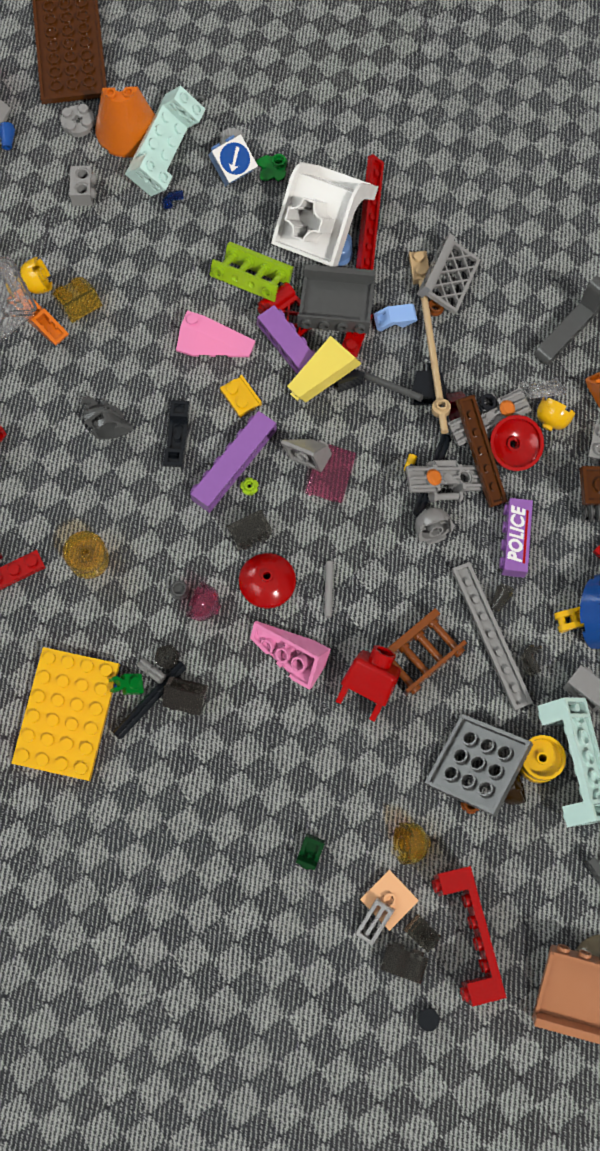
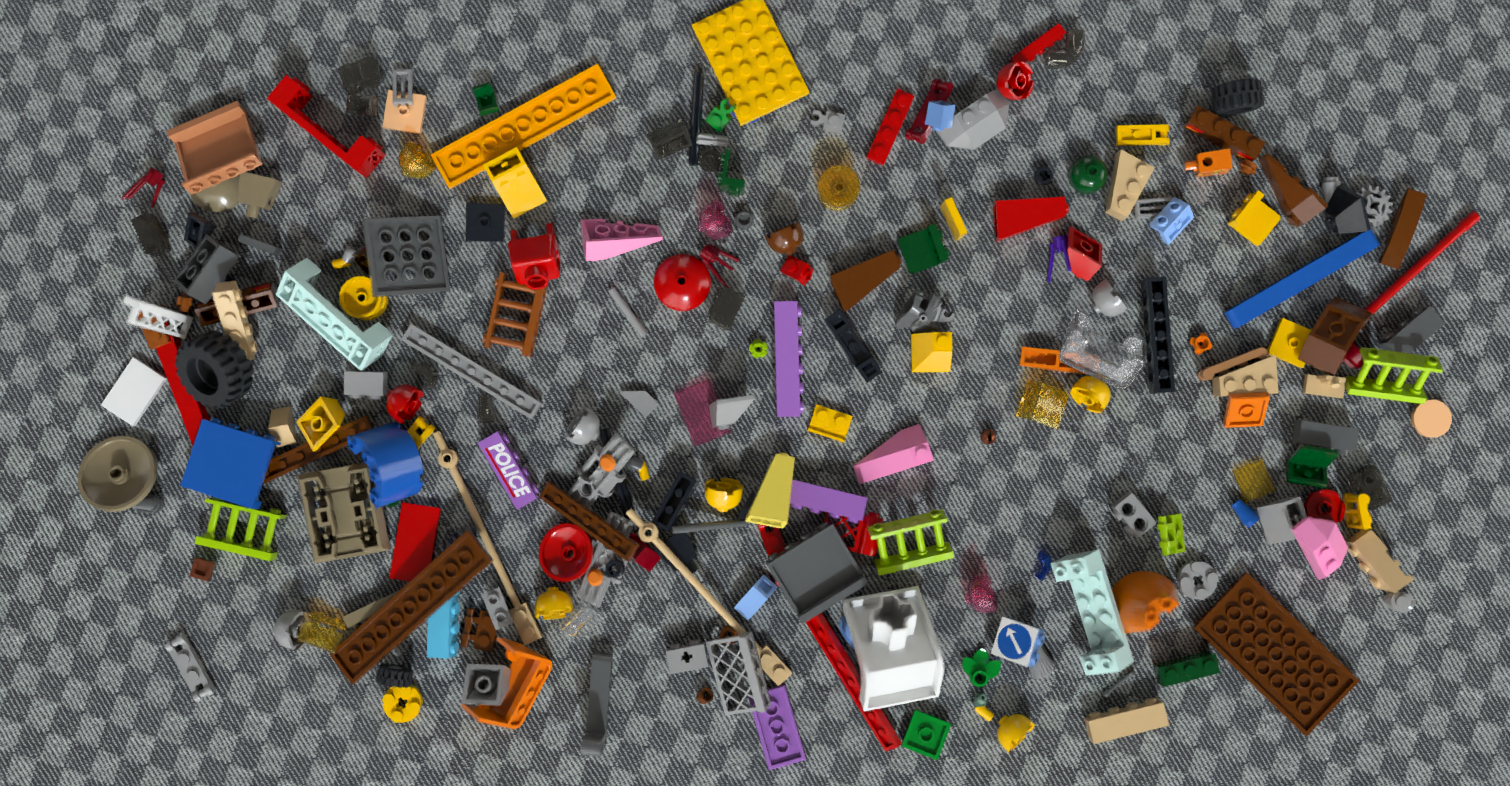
camera: 140 degrees right, 15 degrees up
black tile [417,1008,440,1031] -> none
none -> dark tan torso [238,172,282,219]
none -> arm [332,246,356,269]
none -> red cylinder [386,384,424,424]
none -> light orange plate [431,63,616,189]
none -> tan bar [433,431,543,646]
none -> black plate [466,203,506,242]
none -> yellow slope [483,147,547,219]
none -> light grey tile [621,391,659,418]
none -> black brick [652,471,700,532]
none -> light grey brick [666,639,709,674]
none -> reddish brown hinge [696,687,713,704]
none -> dark red plant [699,244,739,290]
none -> yellow cylinder [704,478,743,512]
none -> dark green bracket [718,147,745,197]
none -> medium lavender tile [748,684,806,770]
none -> reddish brown cylinder [764,222,804,256]
none -> red bracket [780,255,814,286]
none -> light grey plate [810,110,845,135]
none -> reddish brown slope [829,250,902,313]
none -> dark green bracket [898,224,950,274]
none -> green plate [901,709,951,761]
none -> yellow slope [911,332,952,372]
none -> yellow tile [940,197,968,241]
none -> clear pink cylinder [964,574,998,614]
none -> arm [974,693,994,721]
none -> copper hinge [980,429,996,445]
none -> yellow cylinder [997,714,1035,753]
none -> tan brick [1084,698,1169,744]
none -> dark green brick [1153,651,1220,687]
none -> lime plate [1157,513,1185,555]

